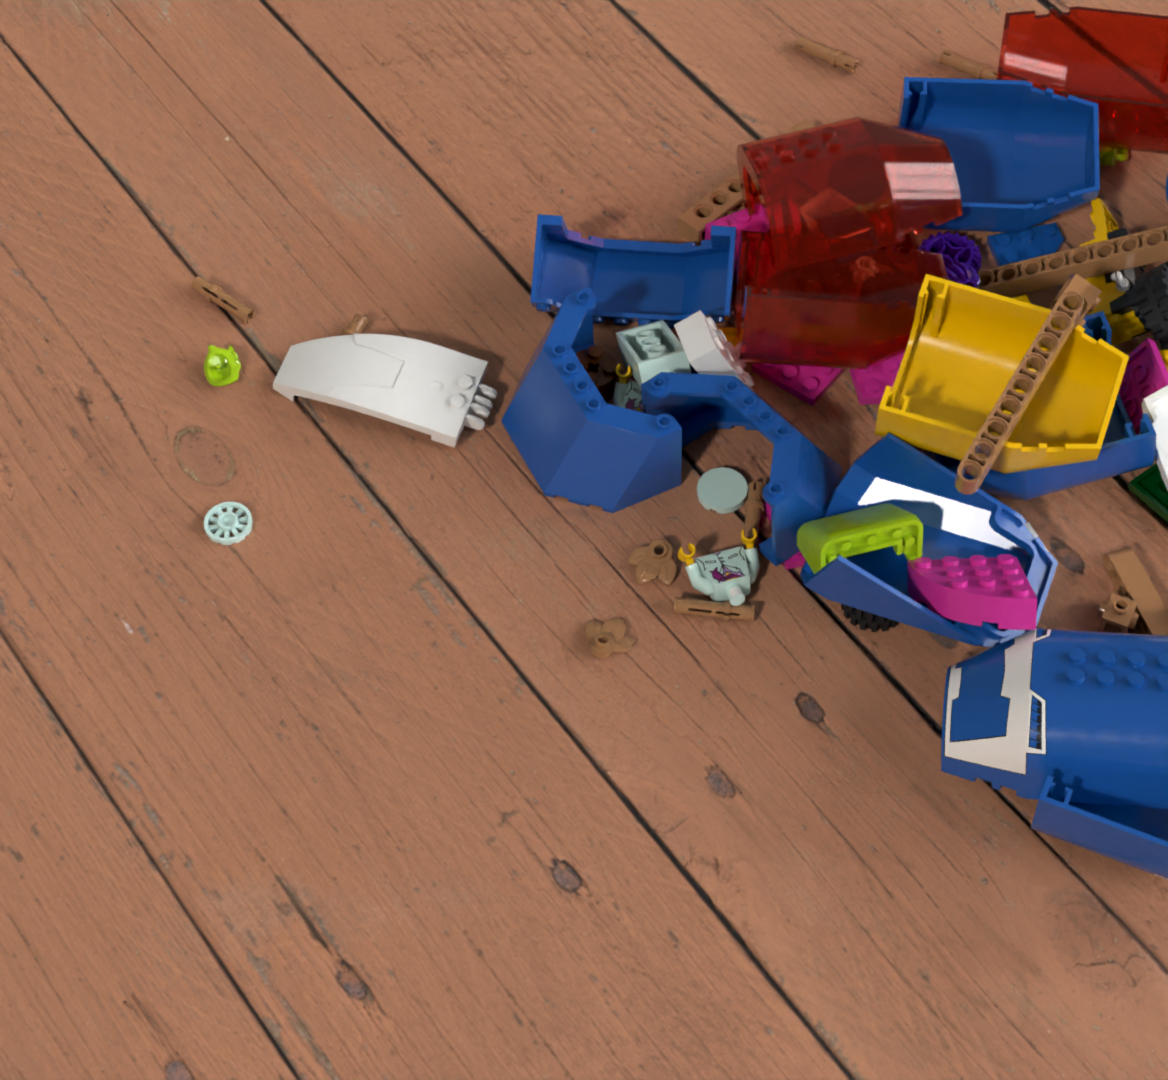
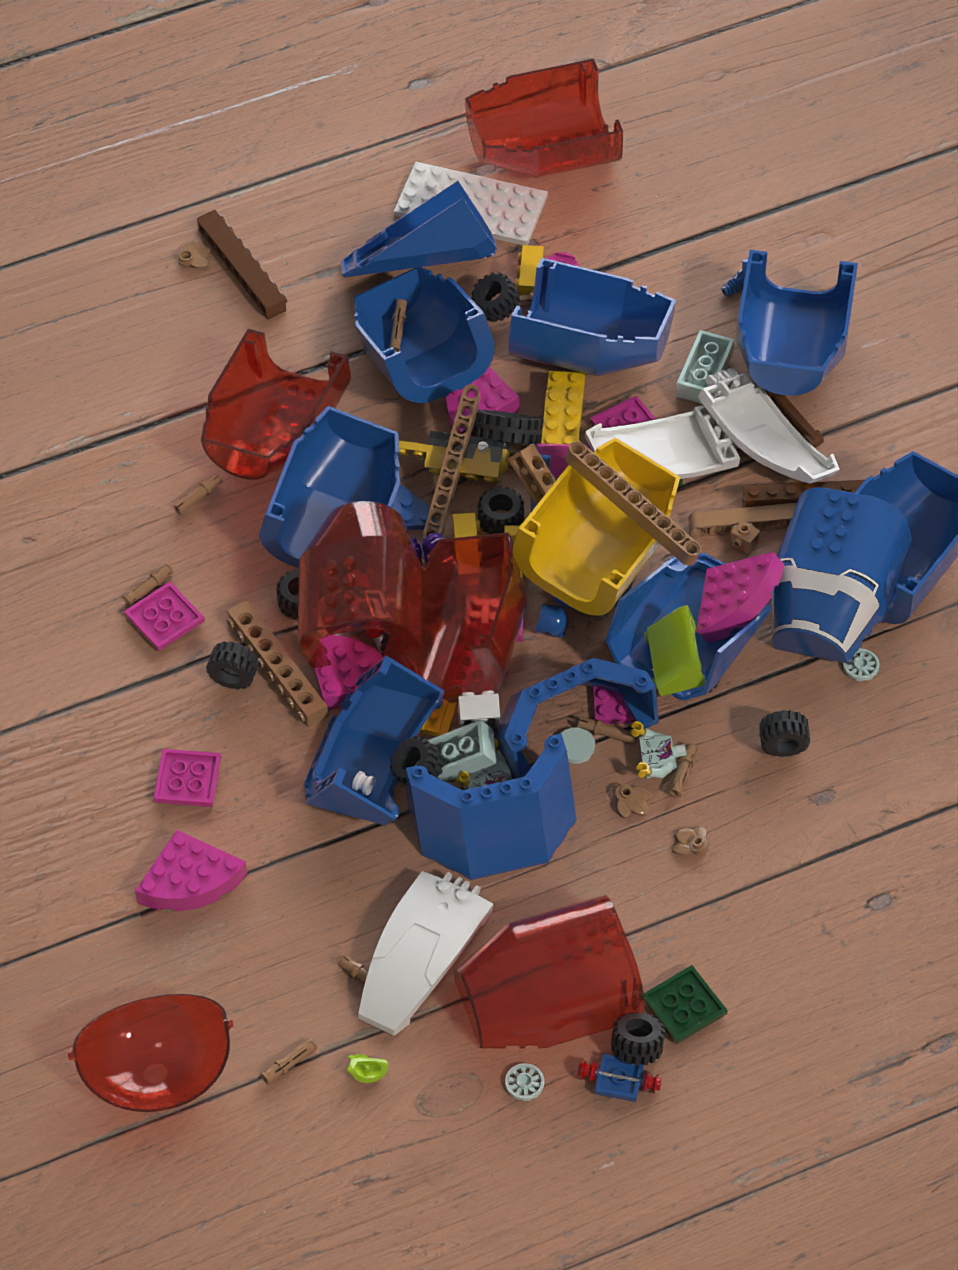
camera: 80 degrees left, 0 degrees up
none -> clear red windscreen [68,994,234,1112]
none -> dark pink plate [124,582,205,651]
none -> dark pink brick [135,830,247,911]
none -> dark pink plate [154,749,222,807]
none -> black tyre [206,641,259,690]
none -> white wheel [352,771,376,795]
none -> black tyre [390,736,444,787]
none -> clear red windscreen [454,895,644,1049]
none -> blue plate [577,1054,662,1102]
none -> black tyre [611,1012,665,1066]
none -> dark green plate [641,965,728,1044]
none -> black tyre [759,710,810,757]
none -> light aqua wheel [843,648,880,681]

